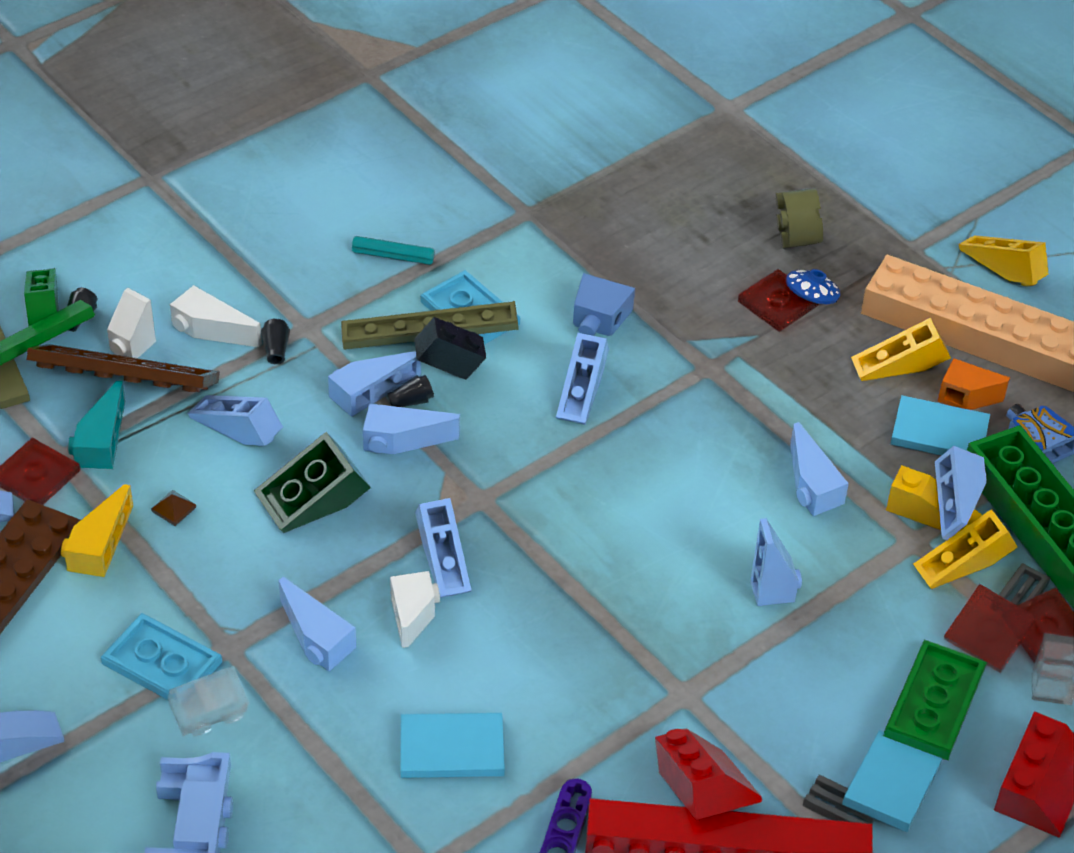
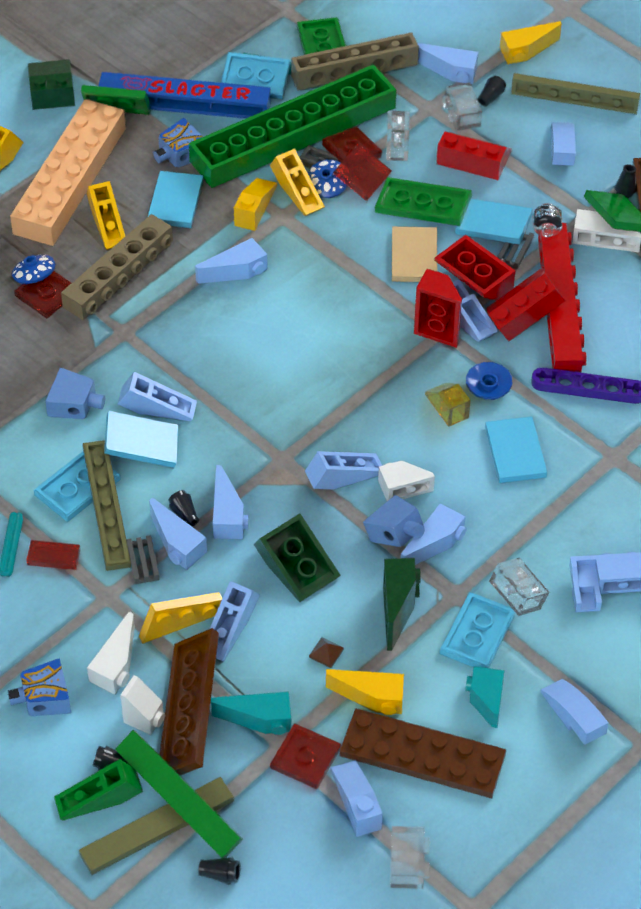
camera: 95 degrees left, 5 degrees up
black cone [261,319,290,364] -> none
black brick [414,317,486,380] -> none
light blue slope [750,518,802,606] -> none
light blue slope [935,446,987,540] -> none
orange slope [937,358,1010,410] -> none
none -> torso [7,658,71,716]
none -> clear red tile [26,540,81,570]
none -> dark tan brick [61,214,173,320]
none -> tile [104,411,178,468]
none -> dark grey tile [126,535,160,584]
none -> yellow wing [139,592,223,644]
none -> blue dish [308,159,350,198]
none -> medium blue torso [363,495,425,547]
none -> dark green slope [383,558,421,651]
none -> tan tile [392,226,437,282]
none -> red slope [414,269,462,348]
none -> clear yellow slope [425,383,471,427]
none -> red slope [434,235,516,300]
none -> light blue slope [453,279,498,342]
none -> teal slope [465,666,505,728]
none -> blue dish [466,362,512,400]
none -> head [533,203,562,237]

